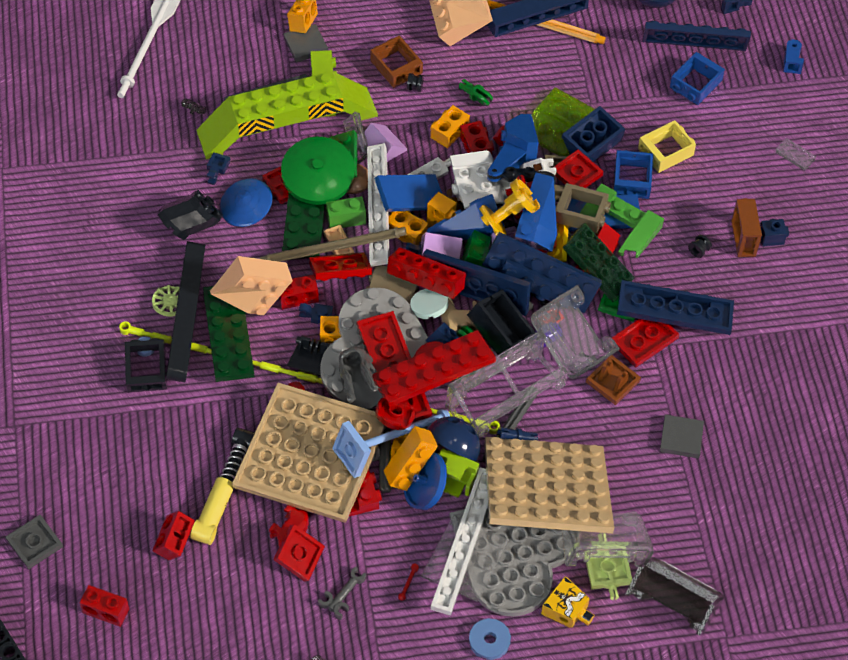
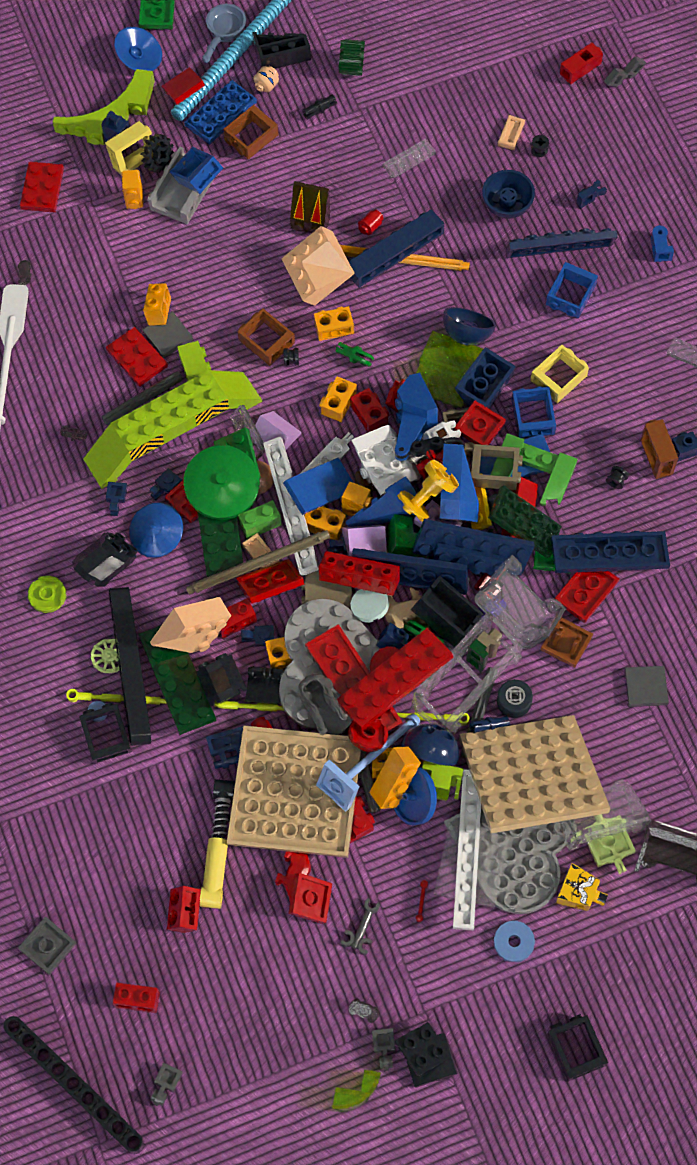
camera: 10 degrees left, 10 degrees up
none -> lime tile [28,575,66,613]
none -> red plate [106,327,168,387]
none -> dark blue plate [150,468,182,501]
none -> black brick [196,653,248,707]
none -> dark blue plate [206,726,244,770]
none -> light orange brick [314,306,354,341]
none -> dark blue piece [443,307,496,346]
none -> hips [466,628,502,672]
none -> black wheel [497,679,533,718]

